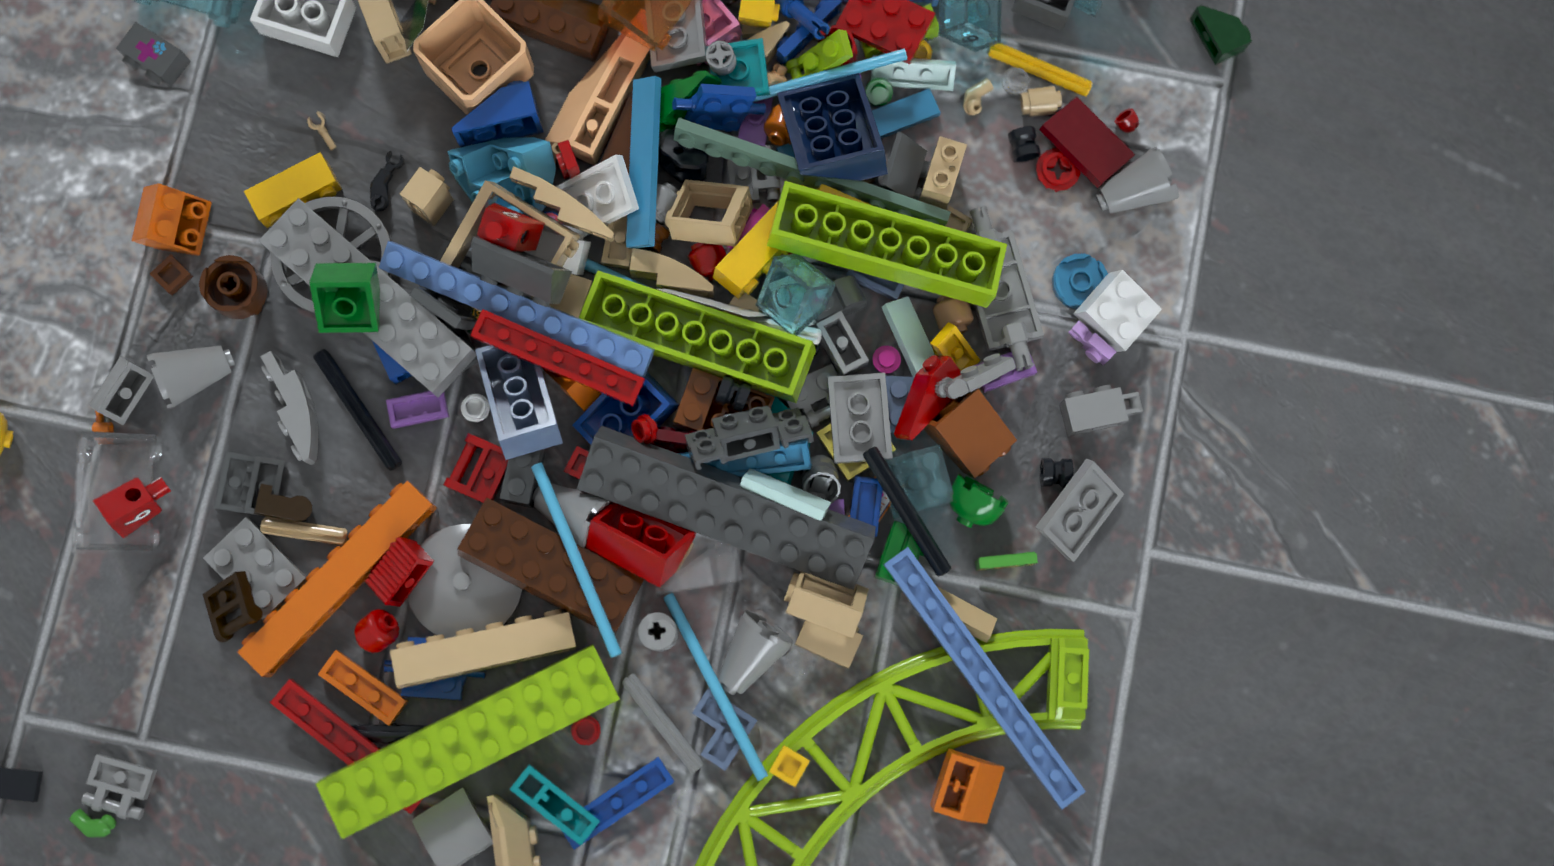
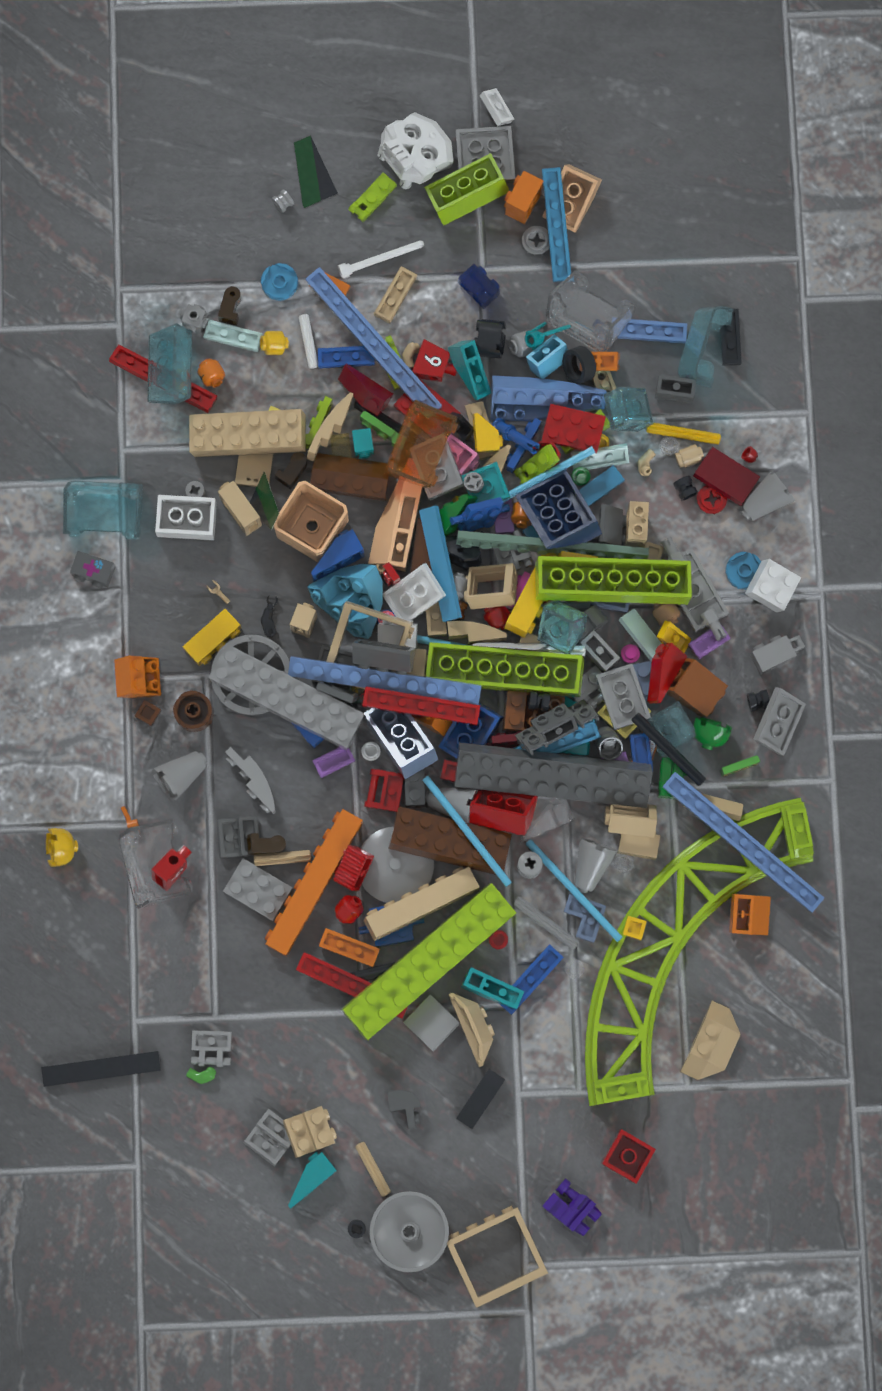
camera: 10 degrees left, 0 degrees up
light grey brick [89,356,154,425] -> none
dark brown plate [203,571,263,643] -> none
green slope [309,263,380,333] -> none
black axle [313,349,402,471] -> none
red torso [477,203,545,251] -> none
tan slope [510,166,615,242] -> none
red plate [631,414,658,444] -> none
light aqua tile [740,468,831,521] -> none
light nougat arm [767,63,787,86] -> none
light grey hinge [935,354,1016,399] -> none
lavender plate [1068,321,1117,365] -> none
dark green slope [1189,5,1252,65] -> none

